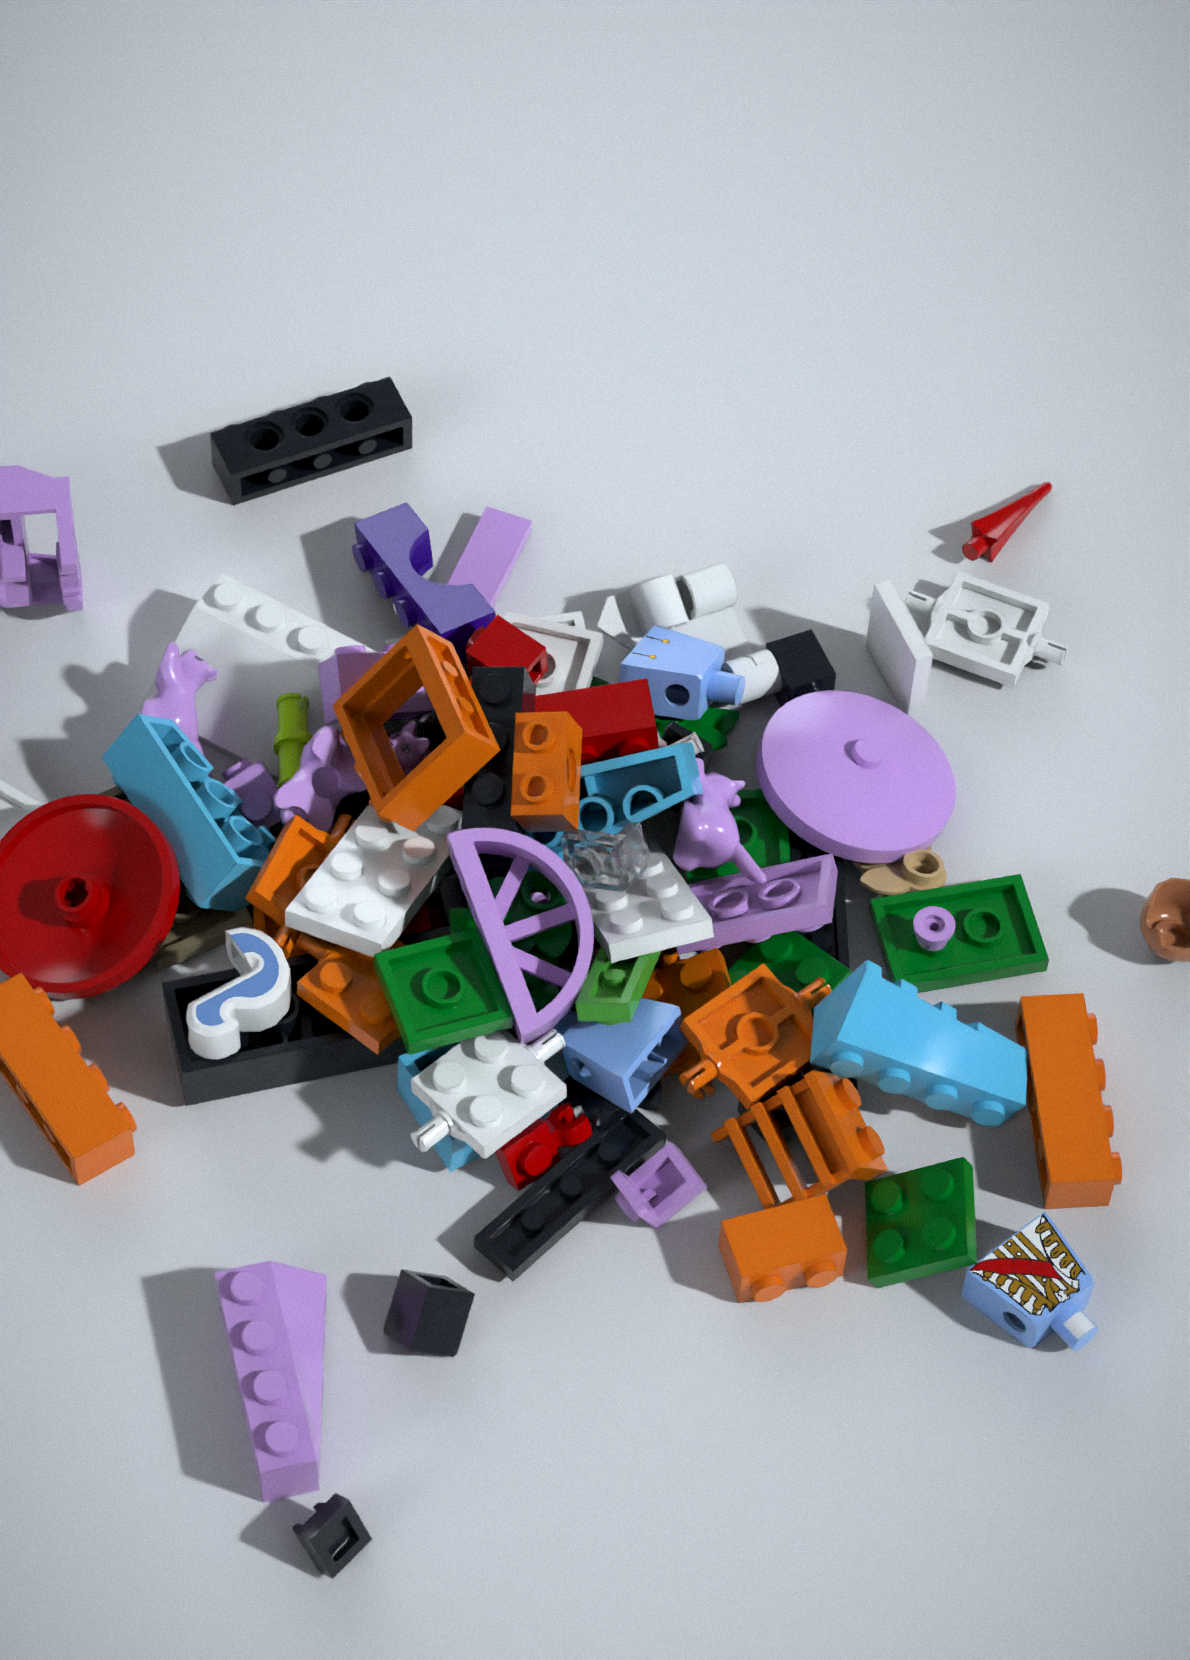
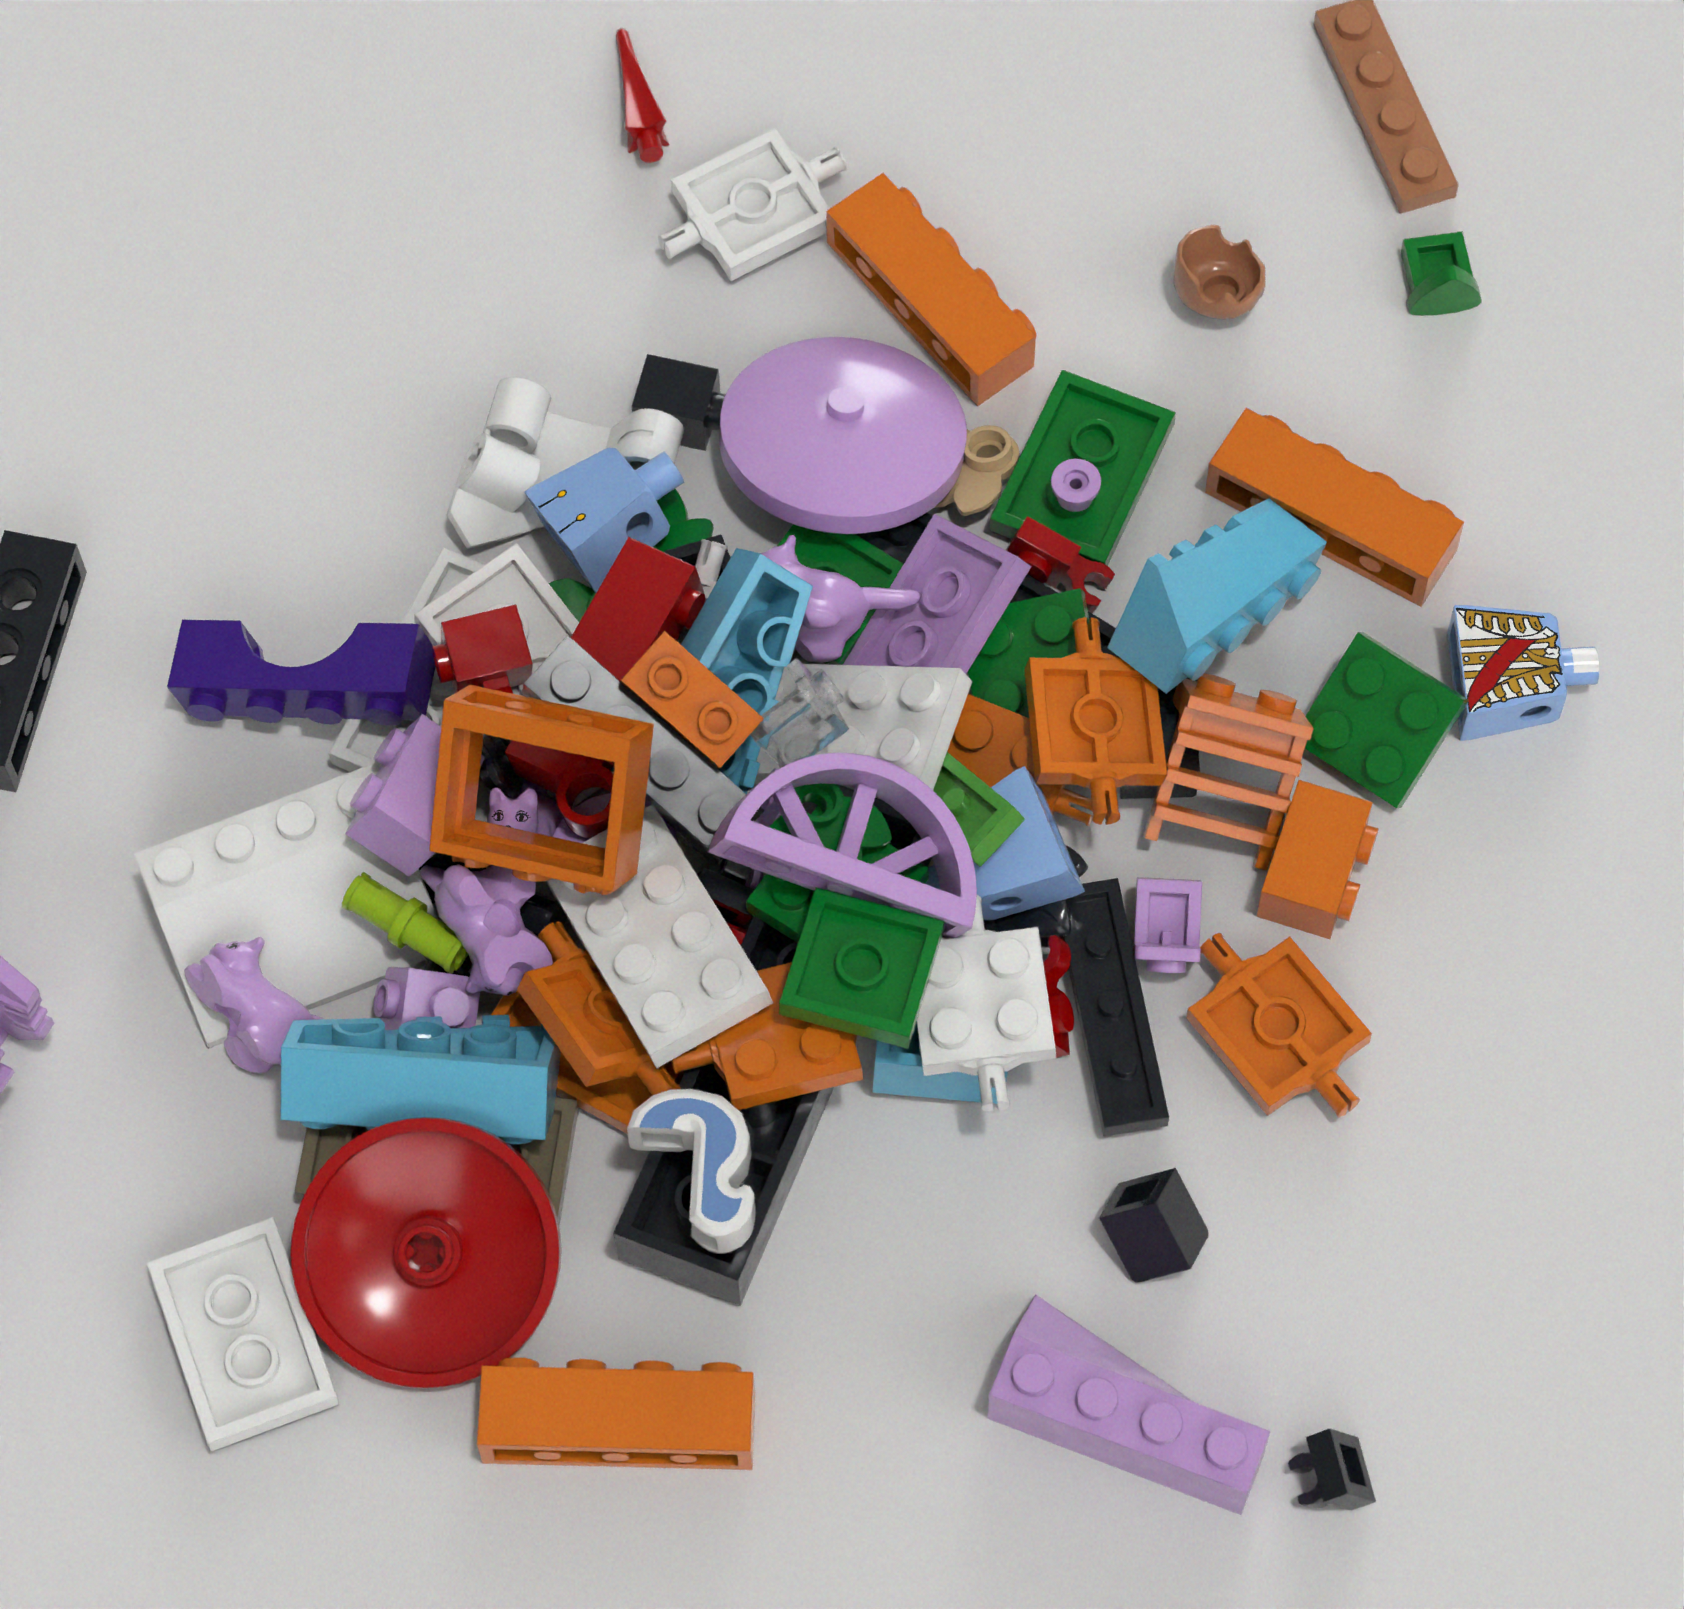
camera: 50 degrees left, 10 degrees up
lavender tile [446,506,532,608] -> none
white tile [866,580,933,718] -> none
none -> orange brick [826,173,1037,407]
none -> red plate [1006,516,1115,614]
none -> orange plate [1186,933,1372,1117]

